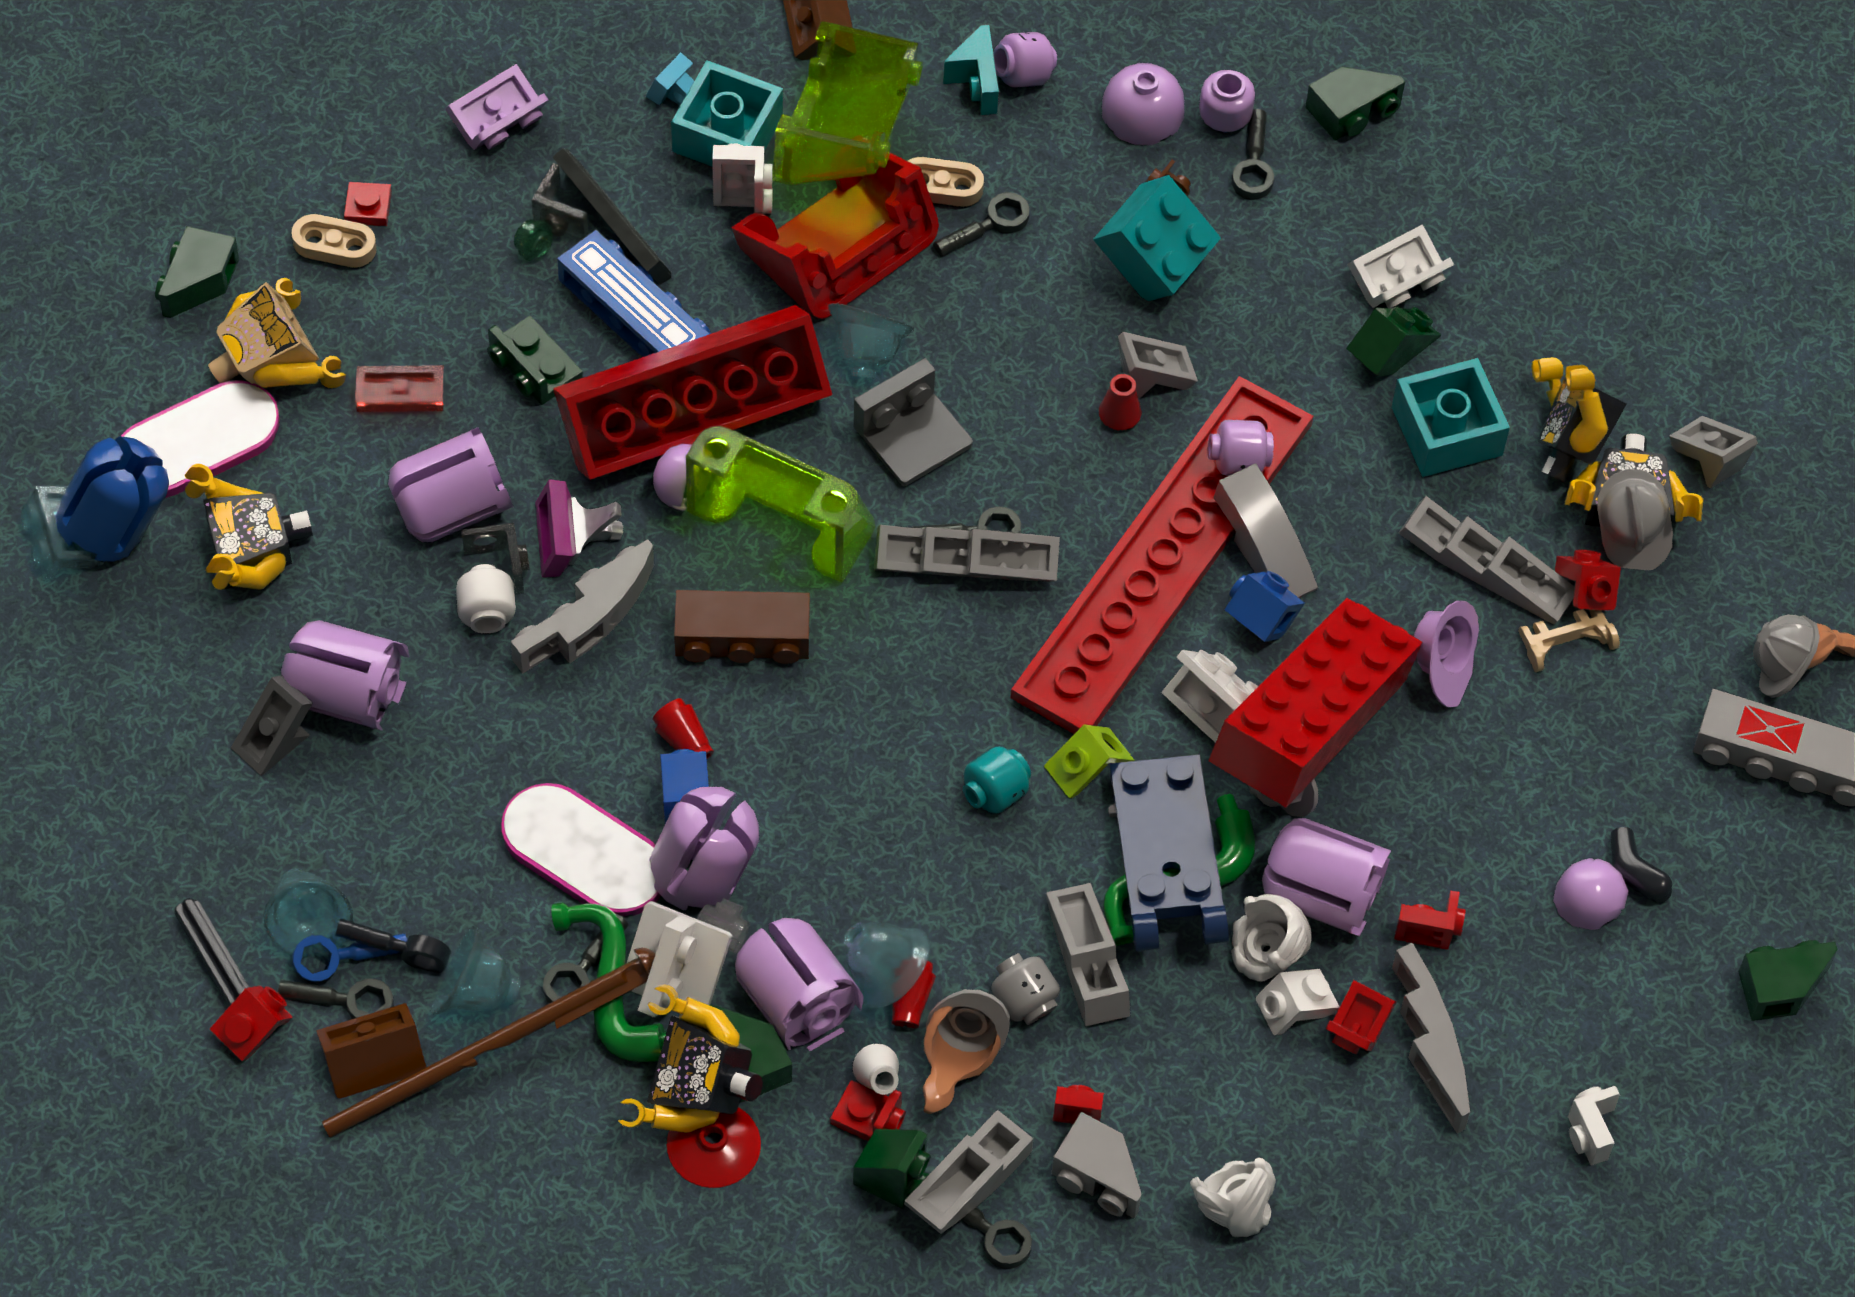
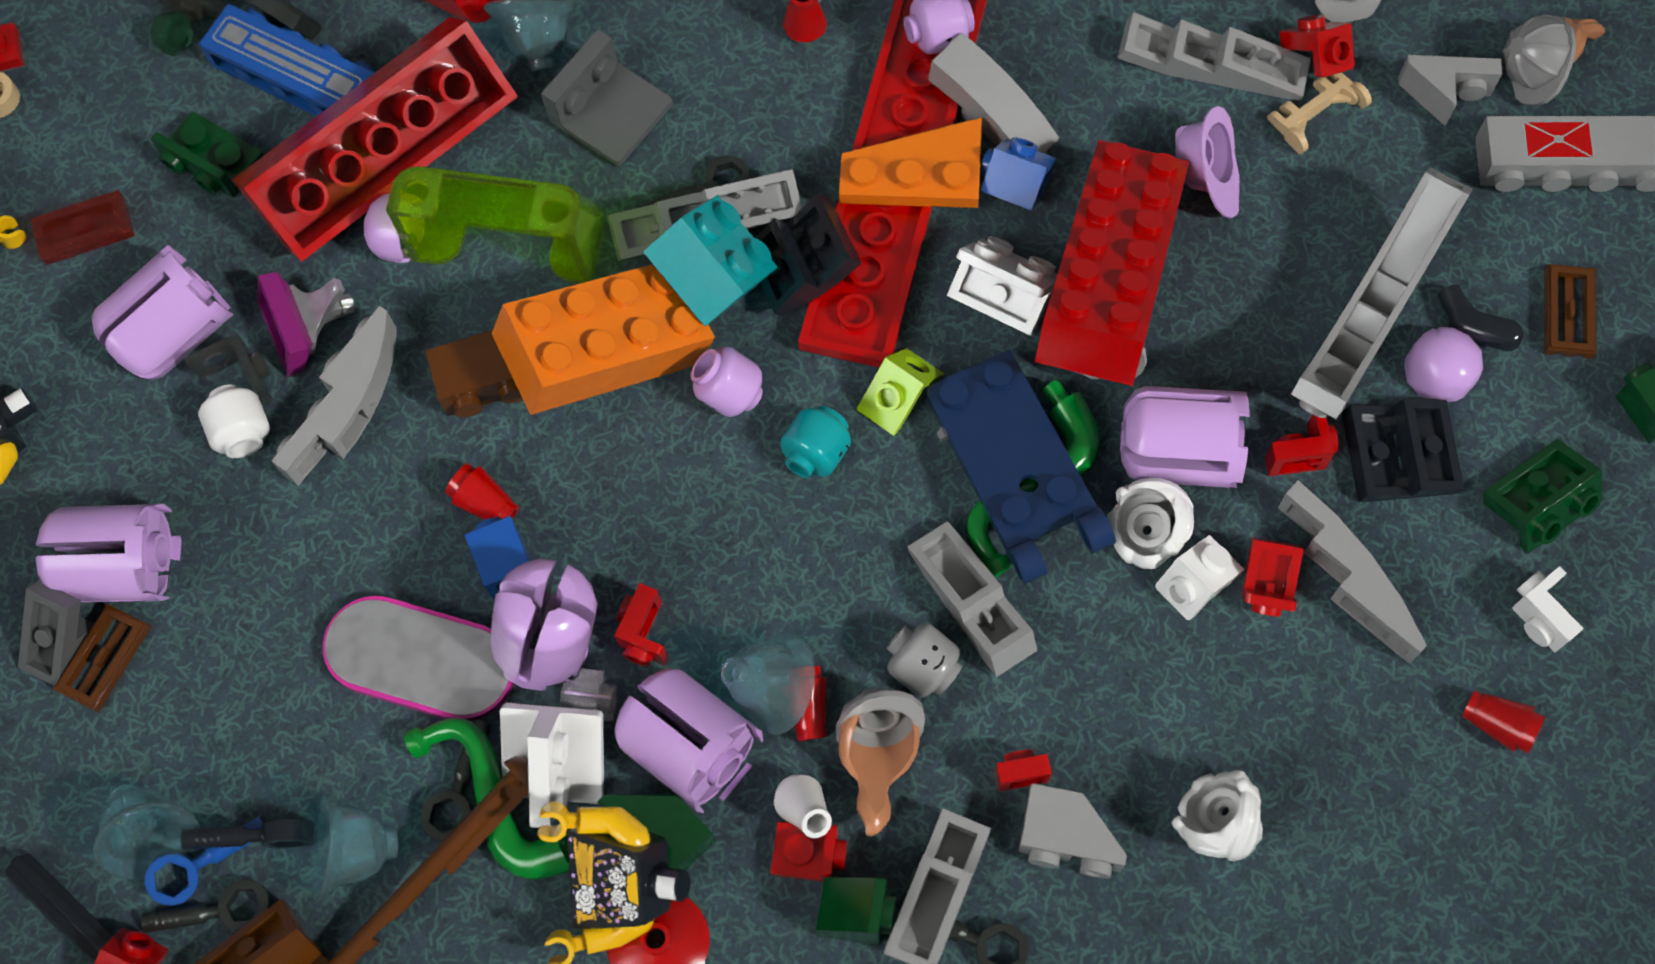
camera: 10 degrees left, 10 degrees up
none -> reddish brown tile [53,603,151,713]
none -> orange brick [491,264,715,415]
none -> red bracket [614,583,669,668]
none -> teal brick [643,195,778,326]
none -> lavender head [691,346,763,417]
none -> black slope [755,193,862,316]
none -> orange wing [839,117,982,208]
none -> light grey arch [1291,167,1473,419]
none -> black slope [1342,399,1465,502]
none -> light grey slope [1398,55,1502,126]
none -> red cone [1462,690,1546,754]
none -> dark green bracket [1483,439,1602,553]
none -> reddish brown tile [1544,264,1596,359]

